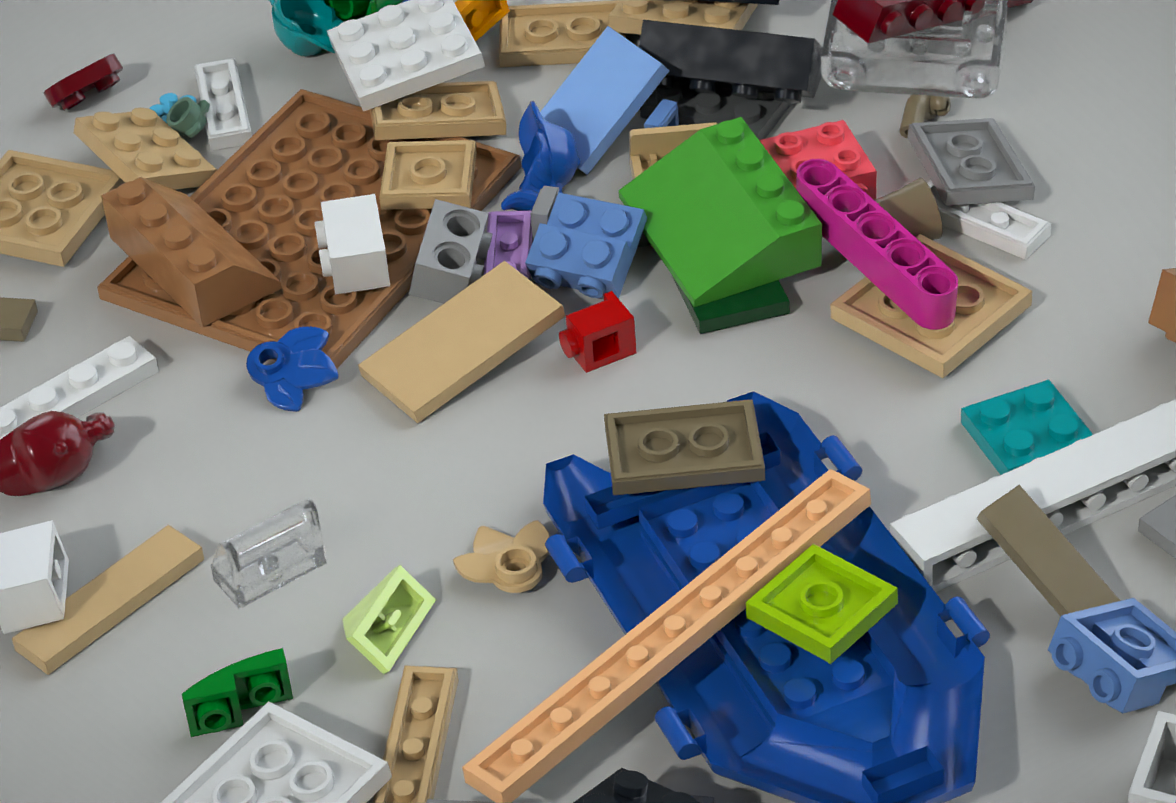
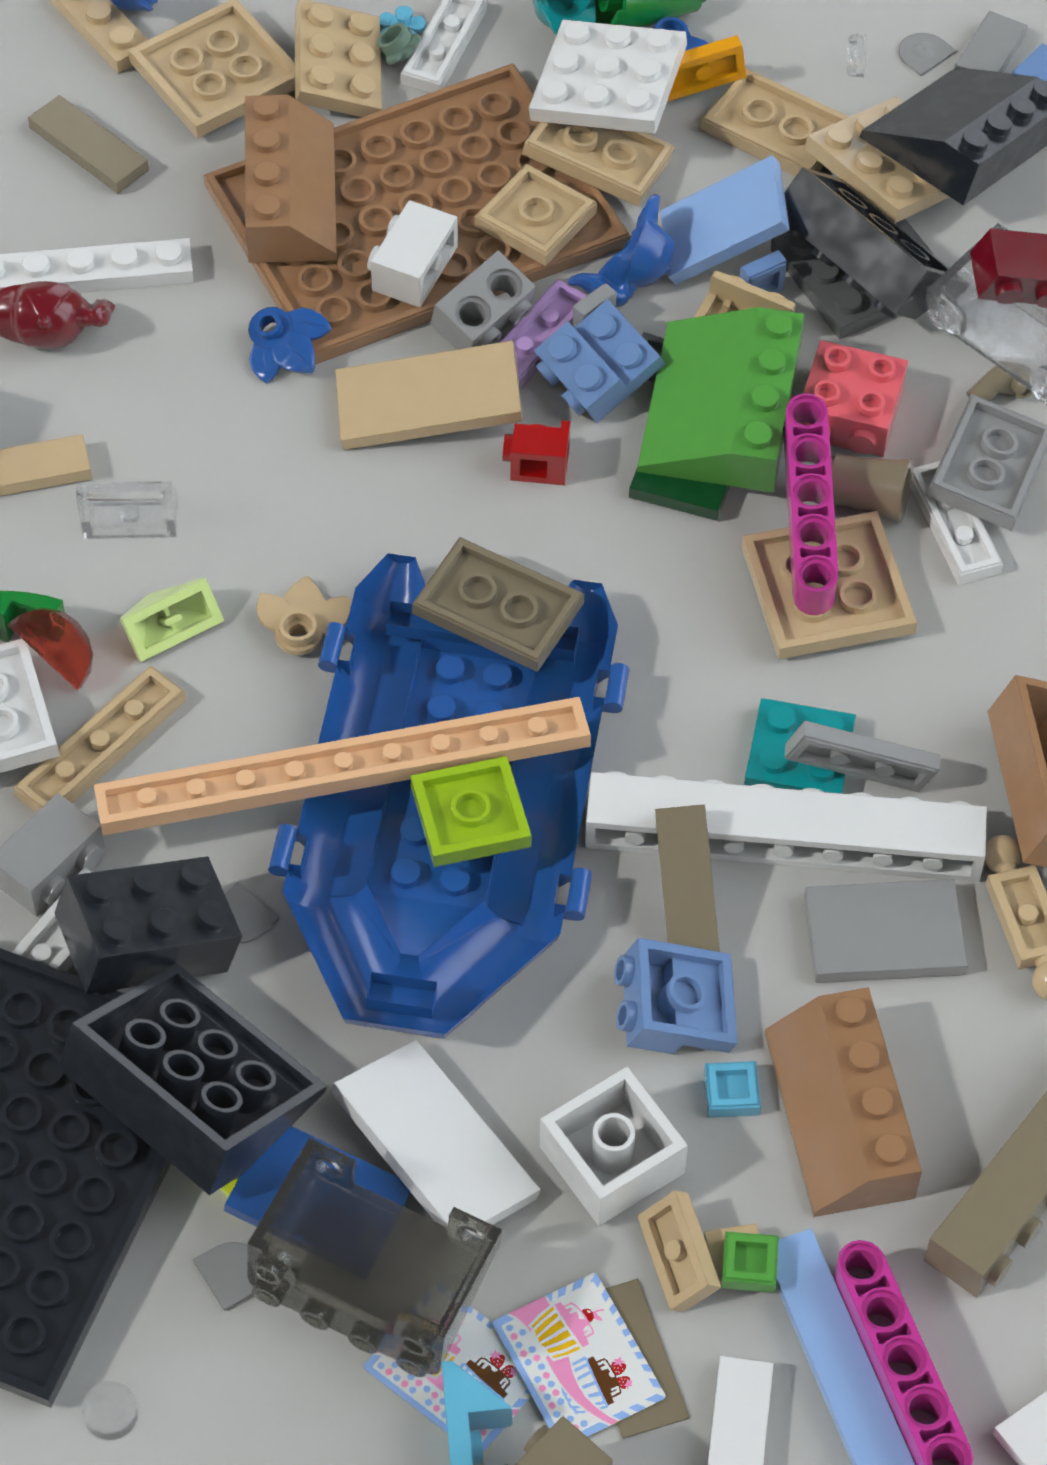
camera: 30 degrees right, 15 degrees up
none -> clear red tile [7,608,93,690]
none -> light grey tile [785,721,941,792]

